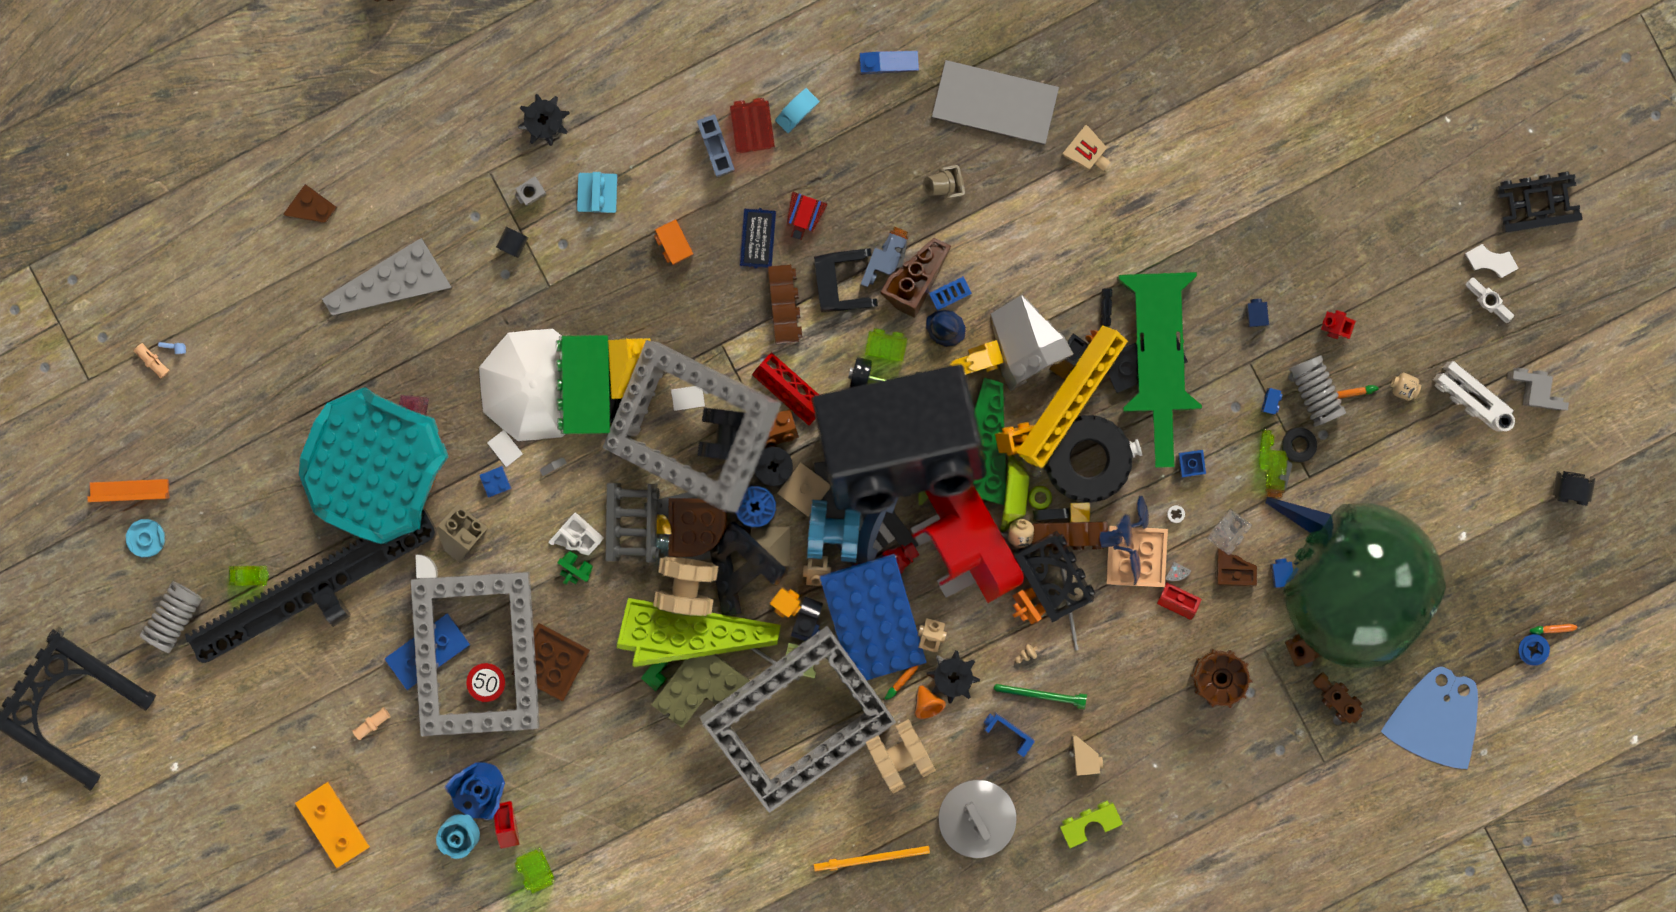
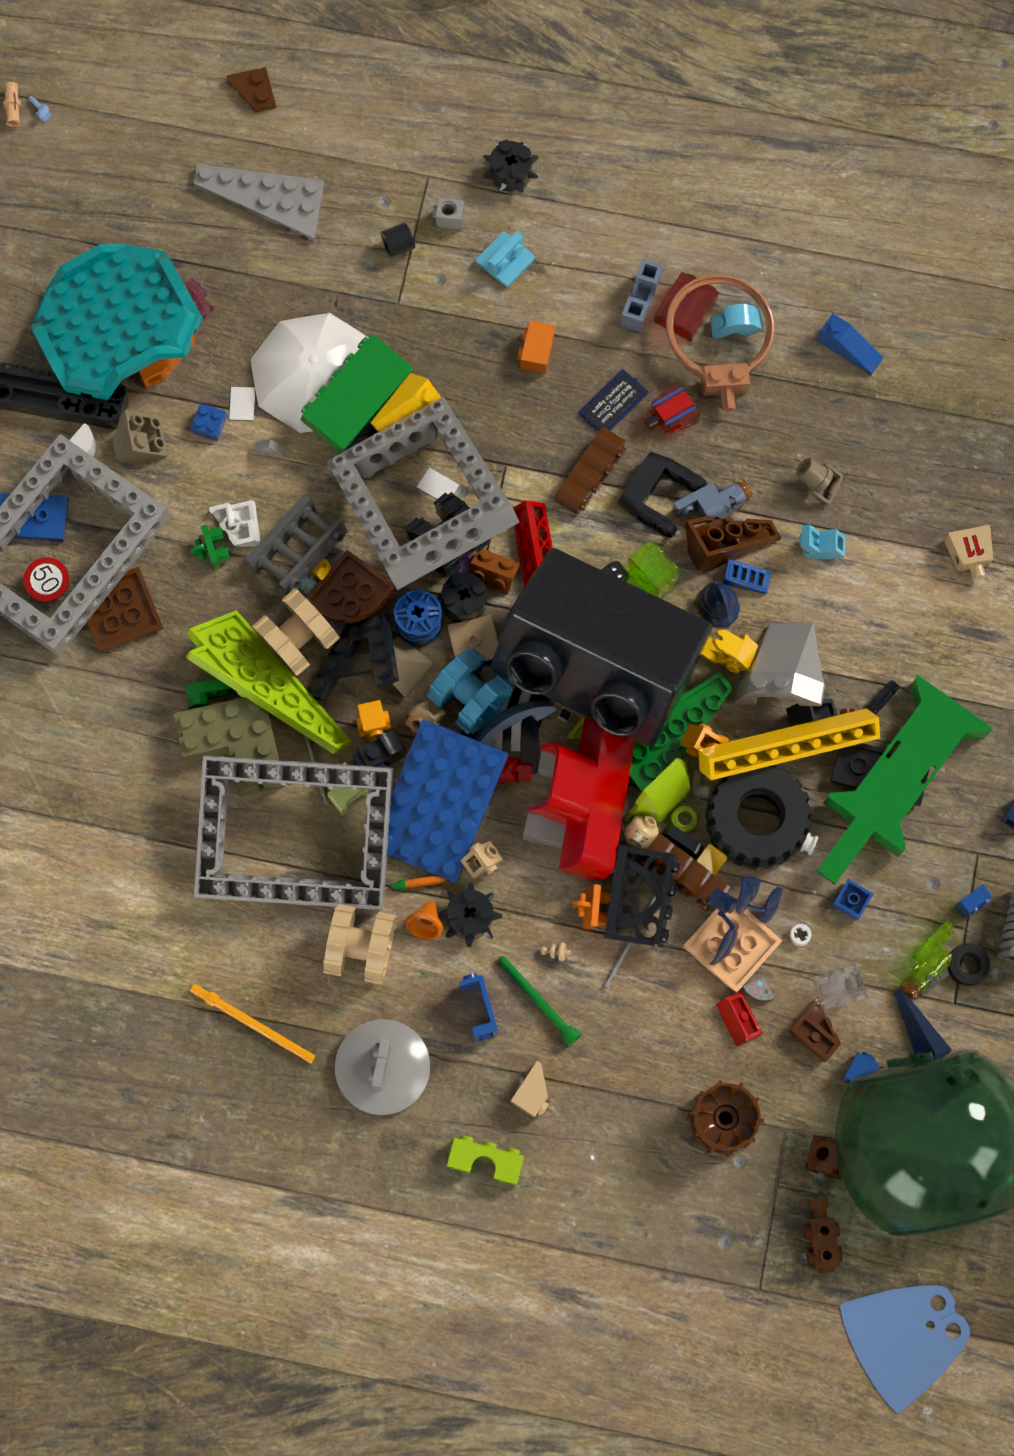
camera: 40 degrees right, 15 degrees down
light grey tile [932,60,1059,144] -> none
none -> nougat brick [666,274,775,412]
none -> medium azure brick [799,524,845,559]

